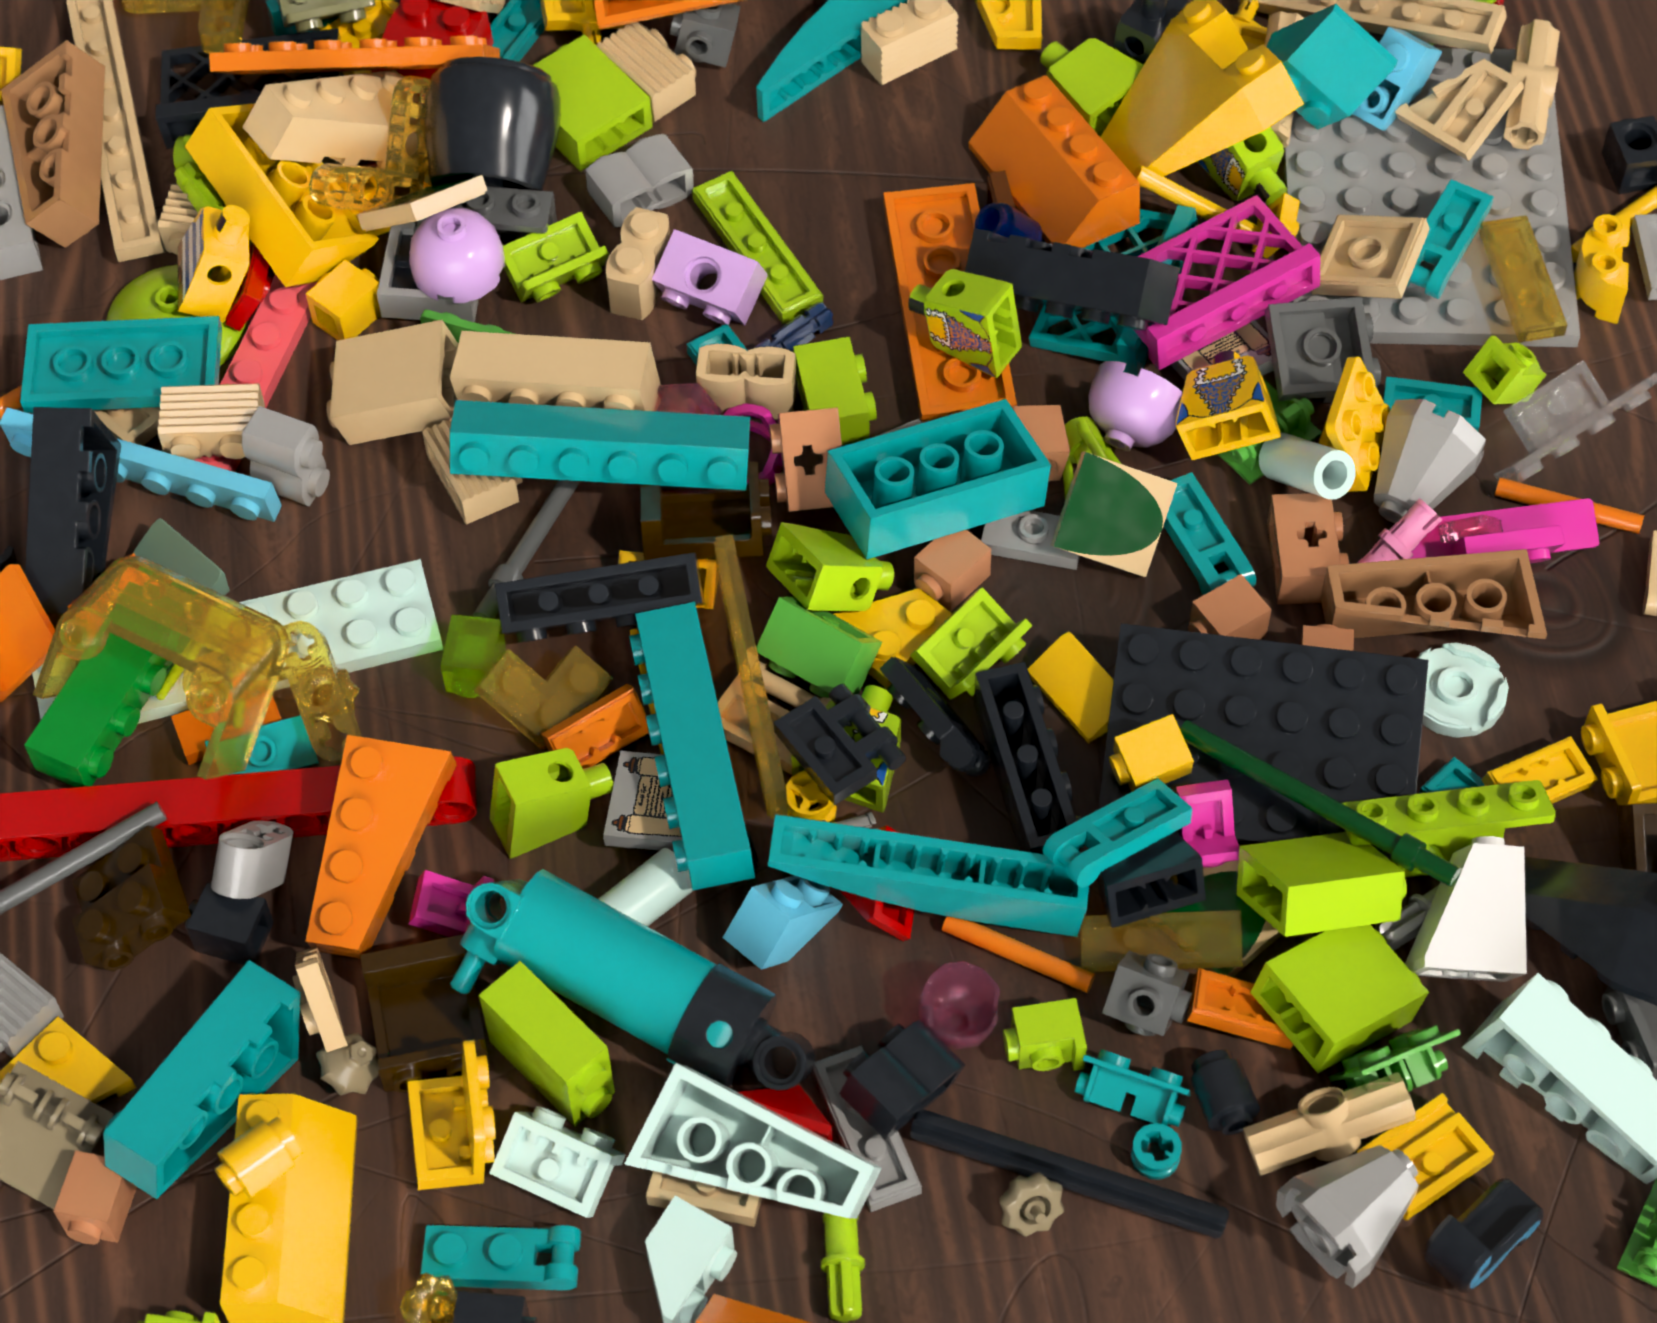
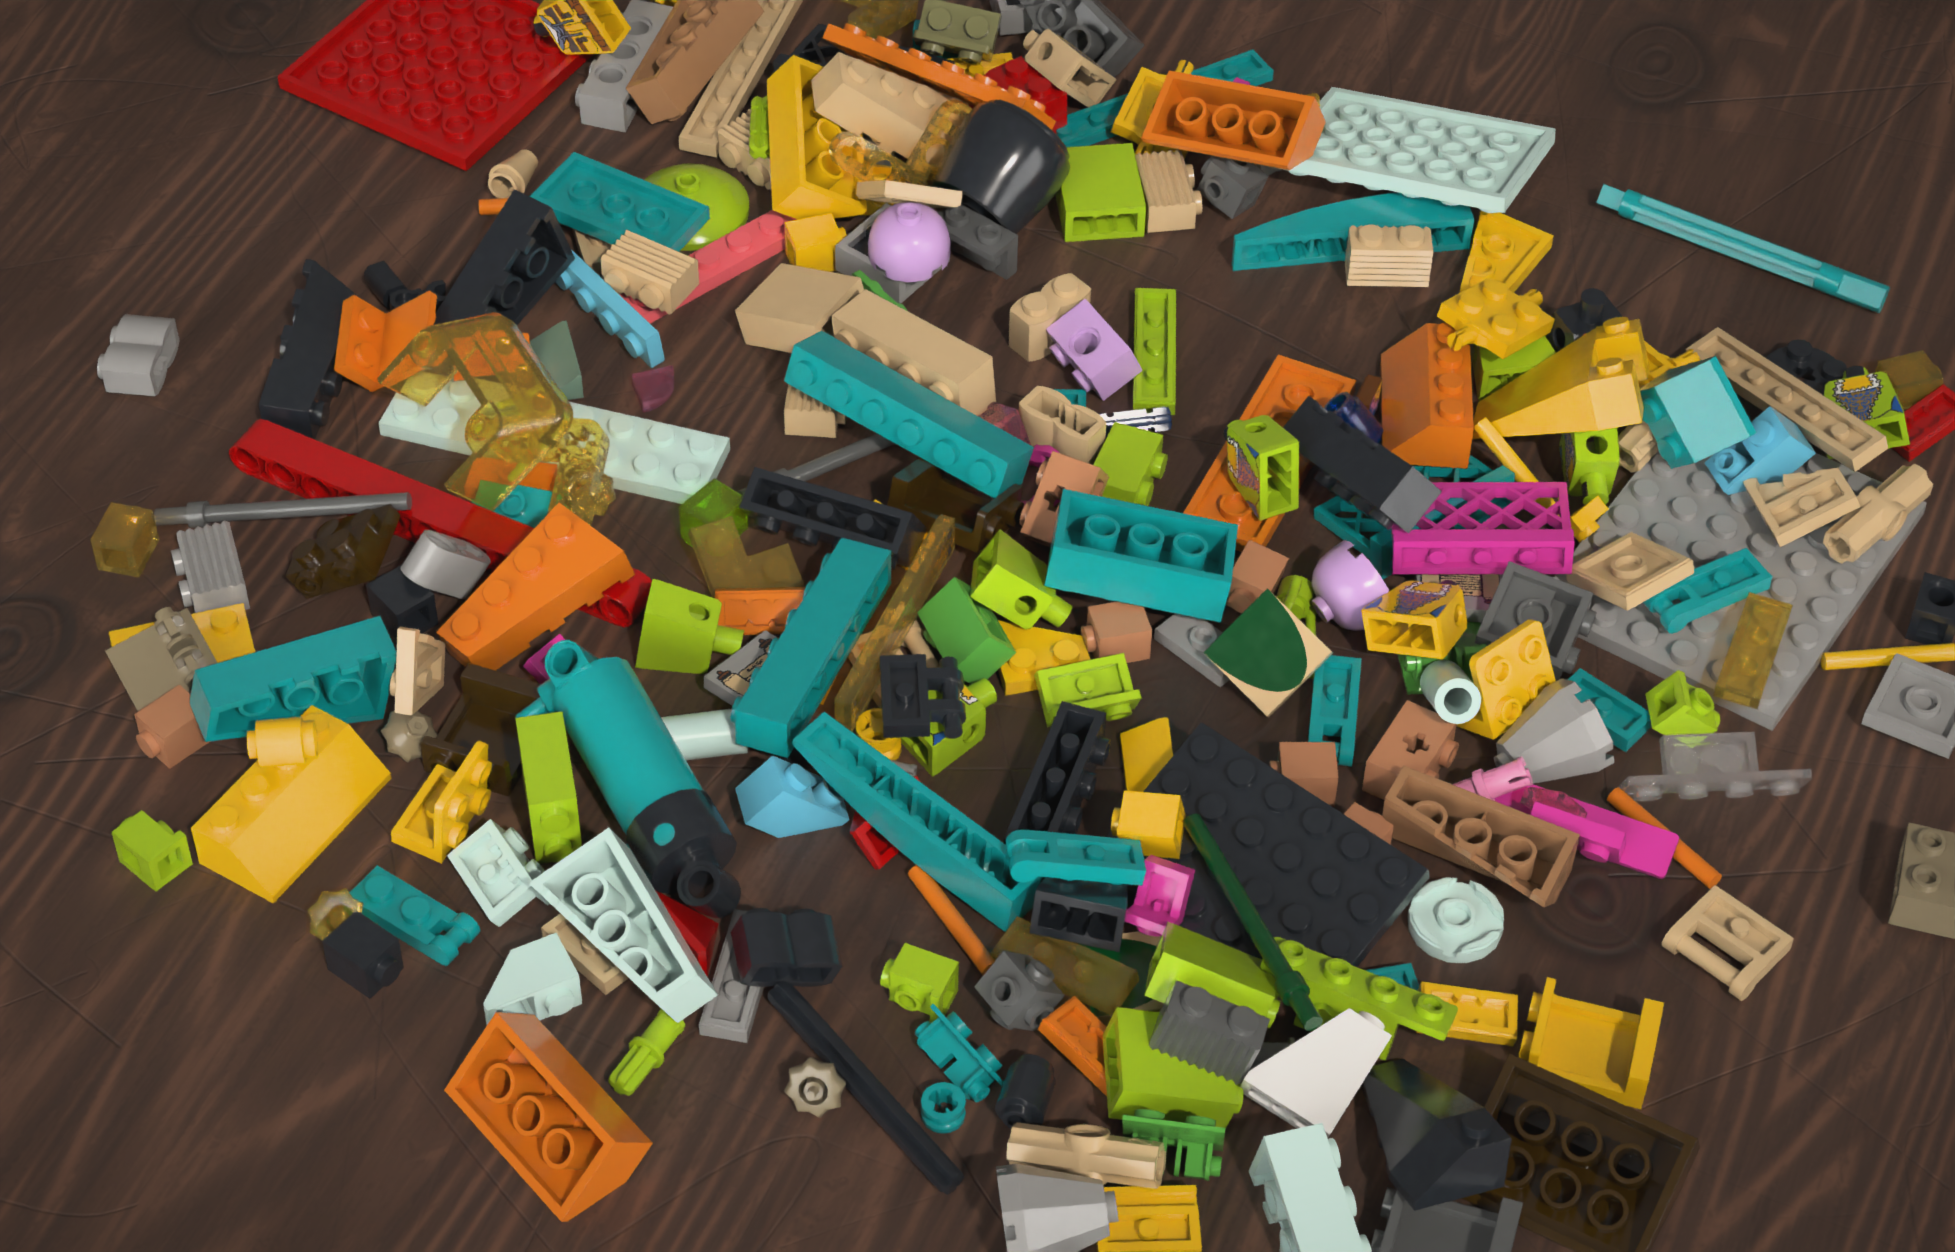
camera: 30 degrees right, 10 degrees down
green brick [24,584,193,787] -> none
yellow torso [178,205,250,323] -> none
red plate [225,242,273,331] -> none
light grey brick [242,406,330,507] -> none
lime bracket [503,212,609,302] -> none
light grey brick [585,134,694,227] -> none
black hinge [880,657,992,777] -> none
clear pink hair [918,961,1000,1049] -> none
yellow cylinder [1574,214,1630,324] -> none
none -> clear pink tile [632,365,675,413]
none -> dark grey brick [1149,980,1270,1085]
none -> yellow plate [1437,277,1555,359]

